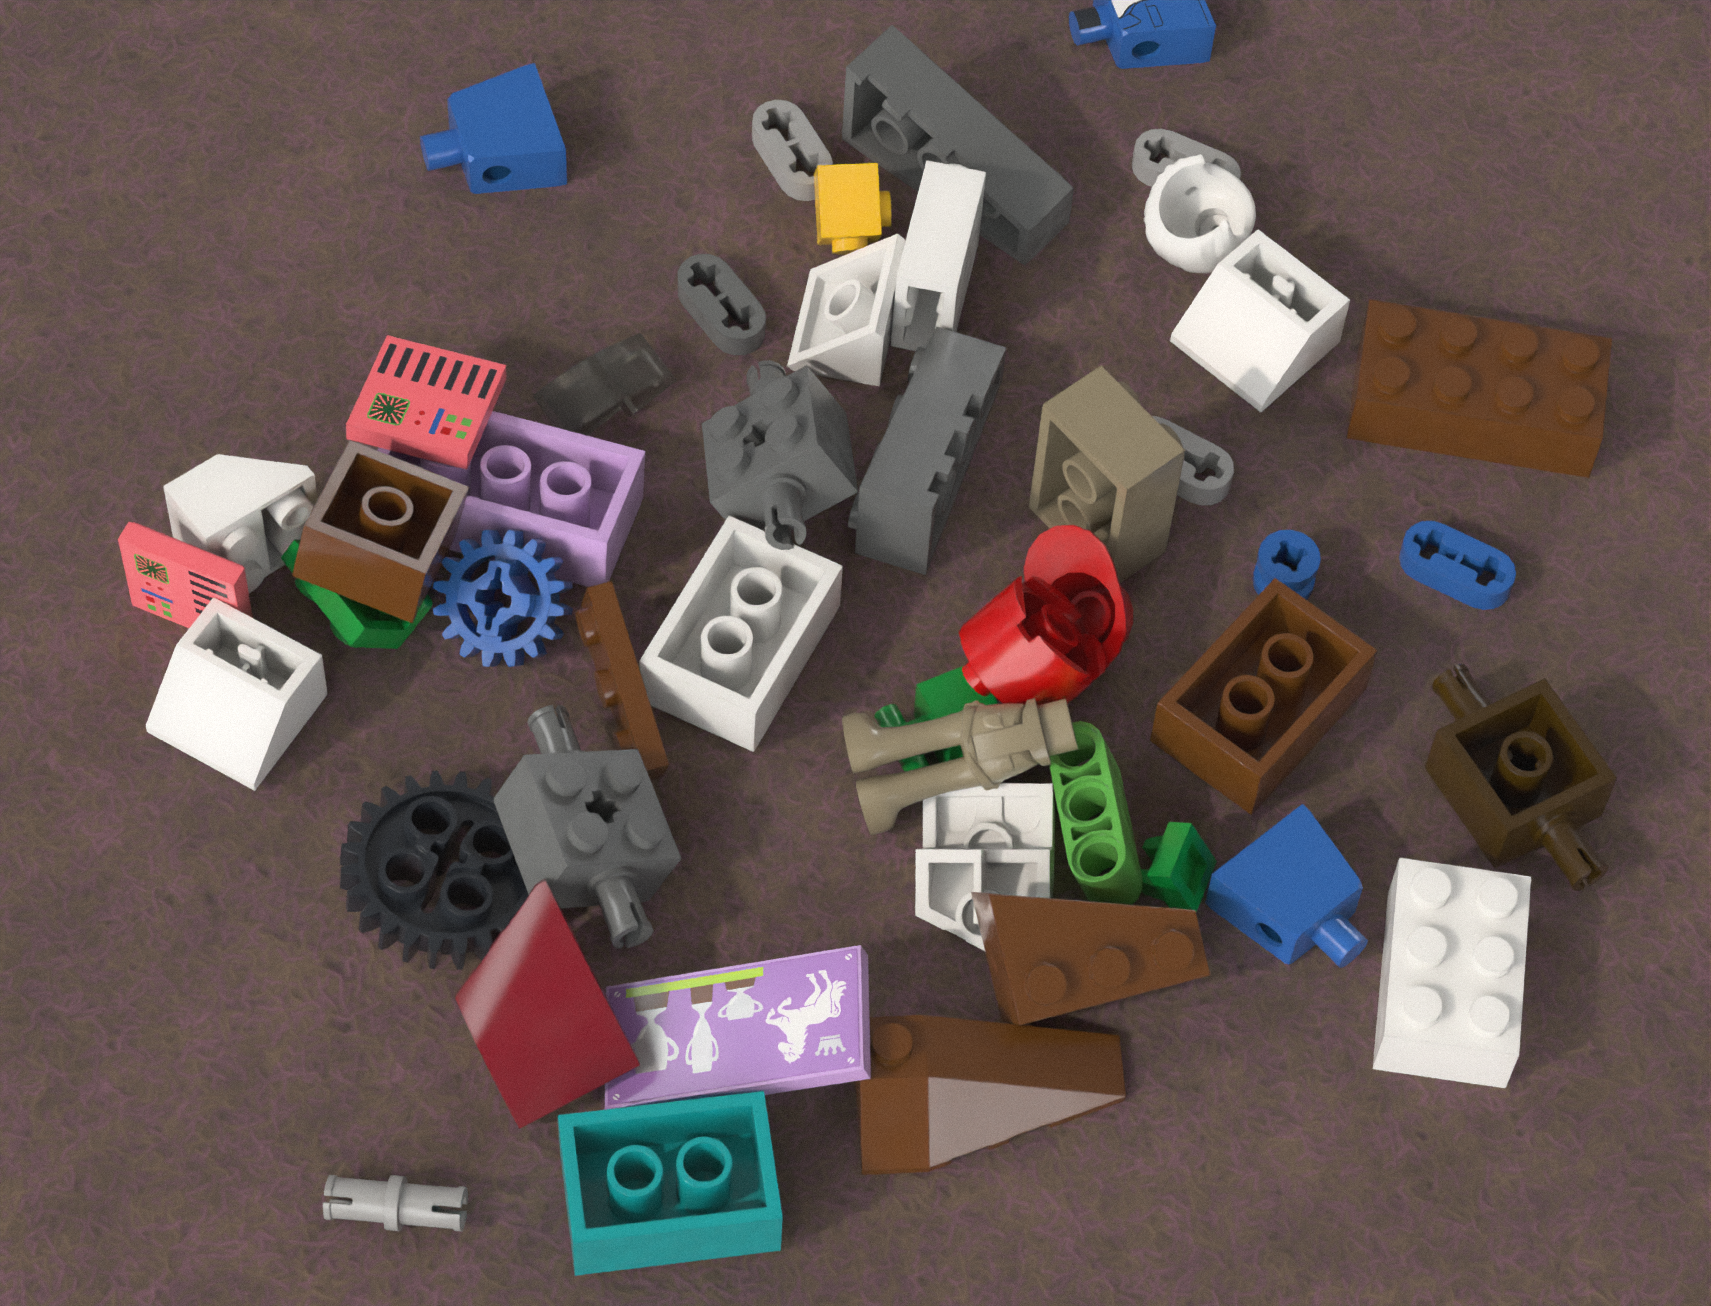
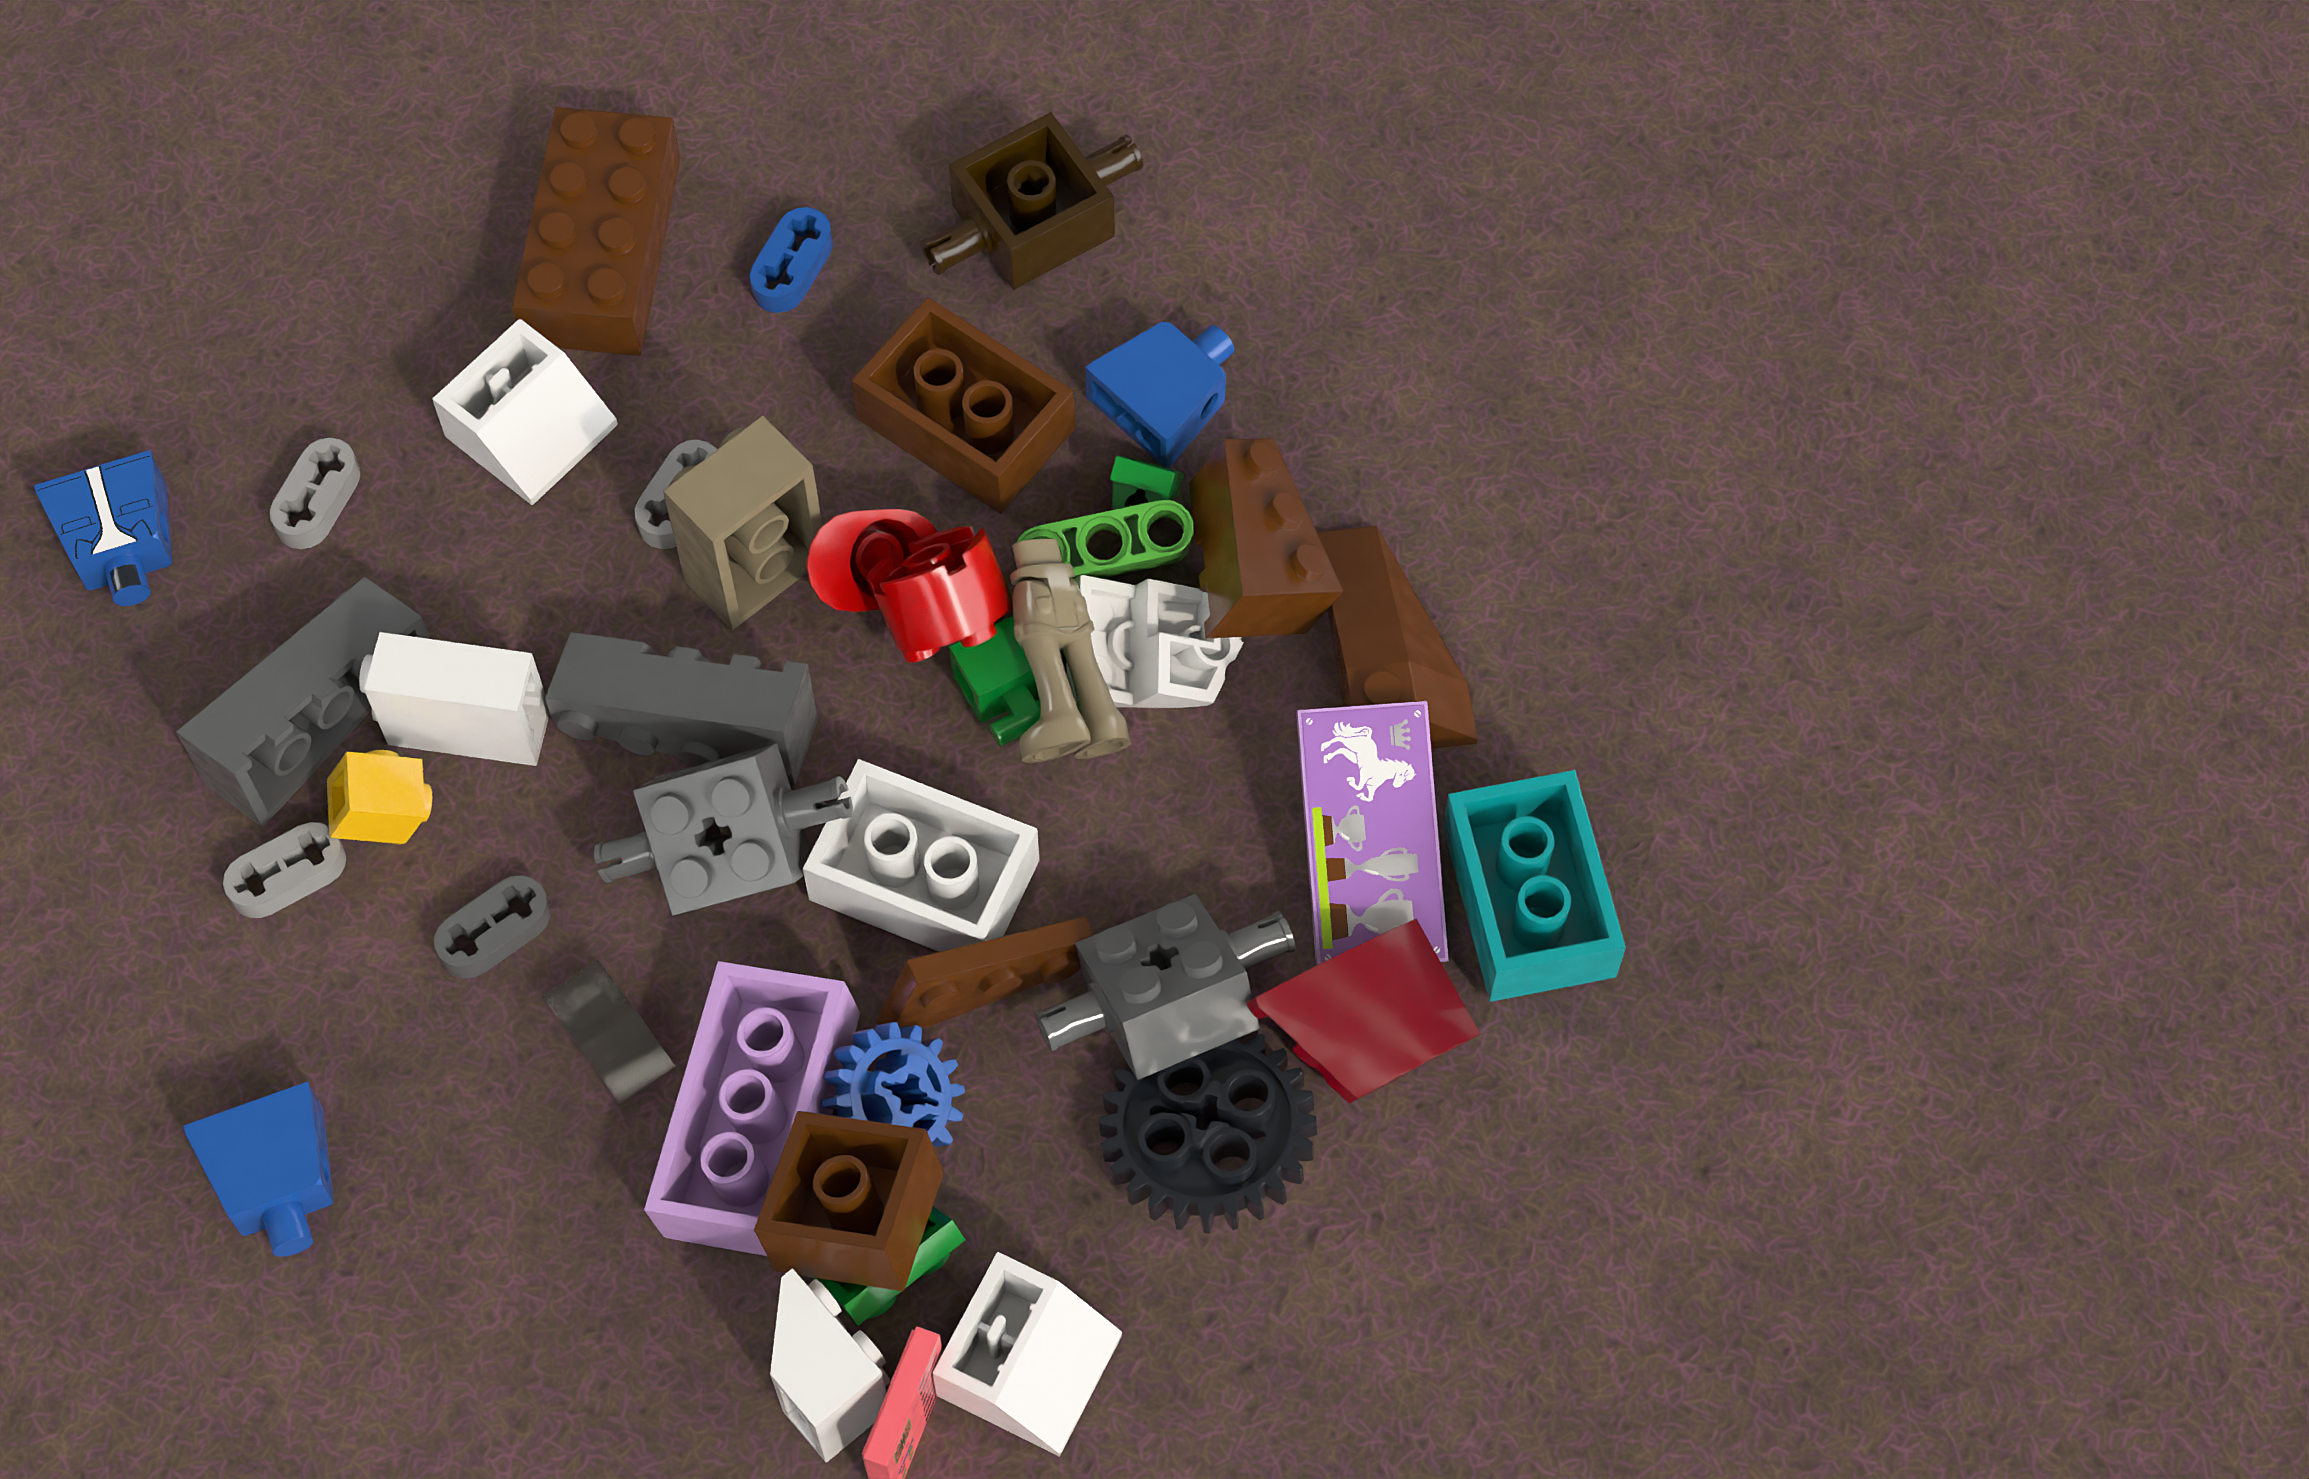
camera: 90 degrees left, 5 degrees up
light grey pin [323,1175,468,1232] -> none
coral tile [346,335,506,470] -> none
white slope [787,234,906,386] -> none
white piece [1144,154,1256,274] -> none
blue wheel [1252,530,1321,600] -> none
white brick [1373,858,1531,1088] -> none

